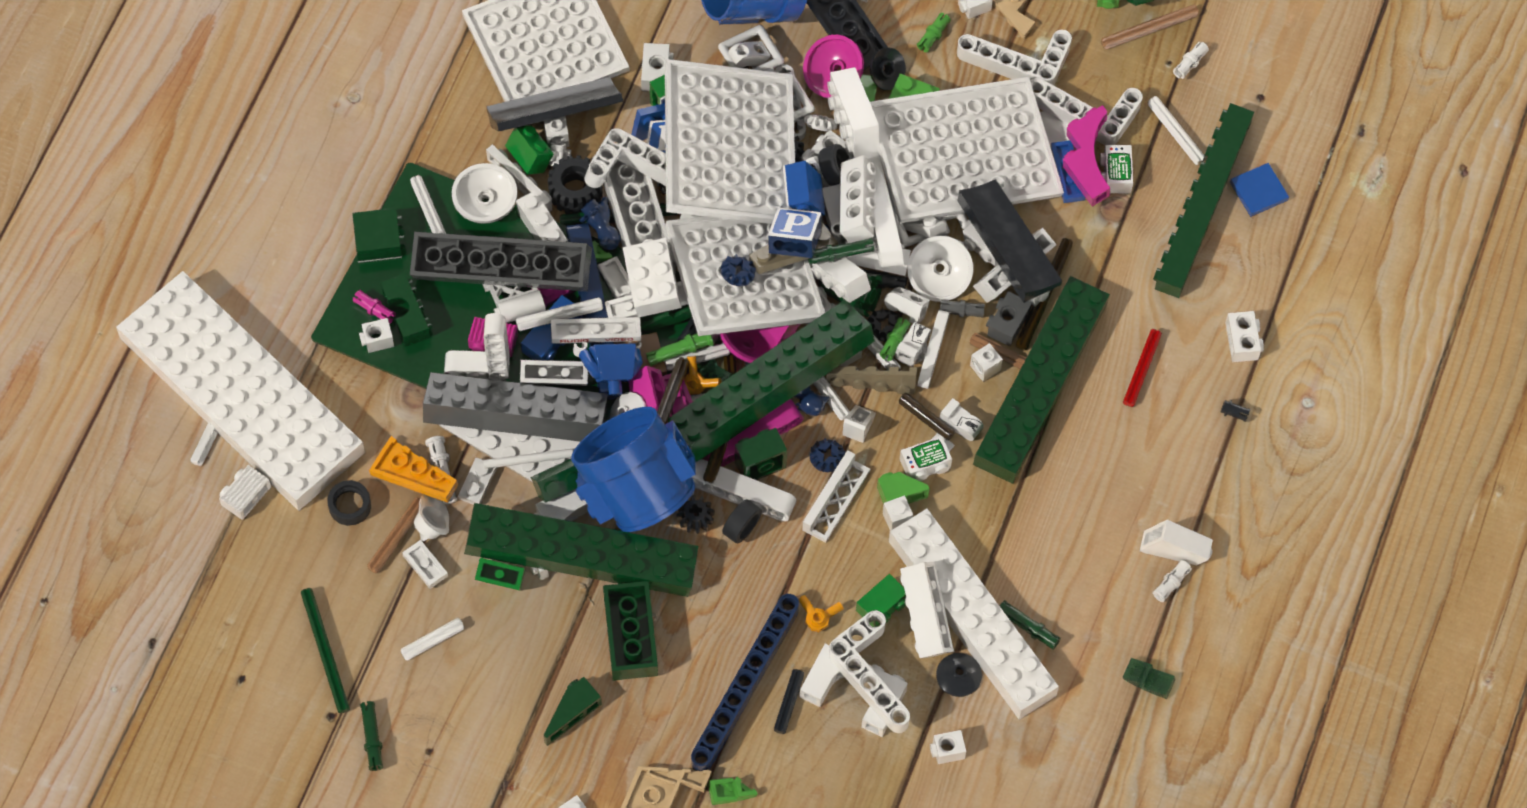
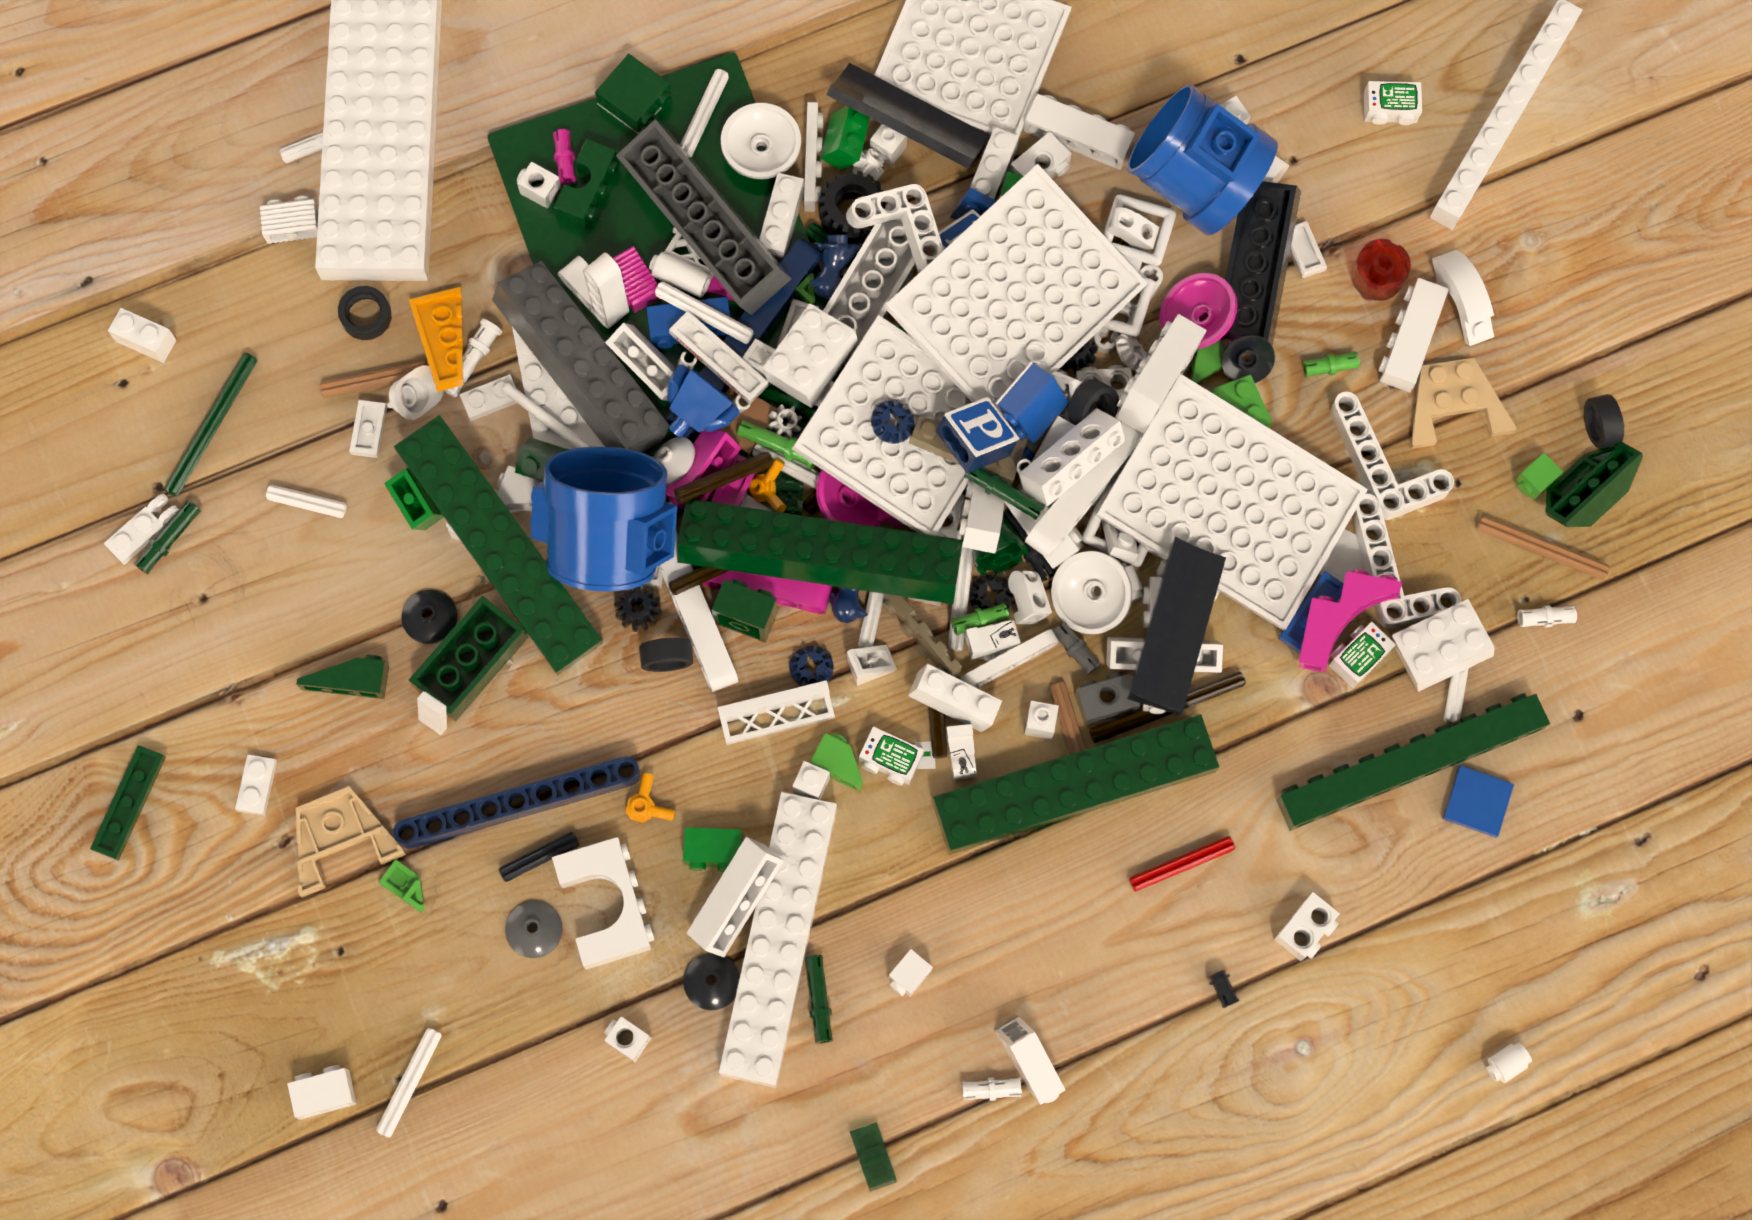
camera: 45 degrees right, 10 degrees up
white beam [829,611,910,733] -> none
none -> white hinge [104,494,179,565]
none -> white brick [108,308,176,363]
none -> black dish [401,590,457,644]
none -> white tile [417,691,447,735]
none -> dark grey dish [505,901,562,958]
none -> white gear [767,405,802,439]
none -> white brick [888,949,933,997]
none -> white brick [908,664,1002,732]
none -> white brick [970,127,1019,201]
none -> white brick [1023,93,1135,170]
none -> white brick [1392,599,1494,692]
none -> white brick [1486,1042,1532,1083]

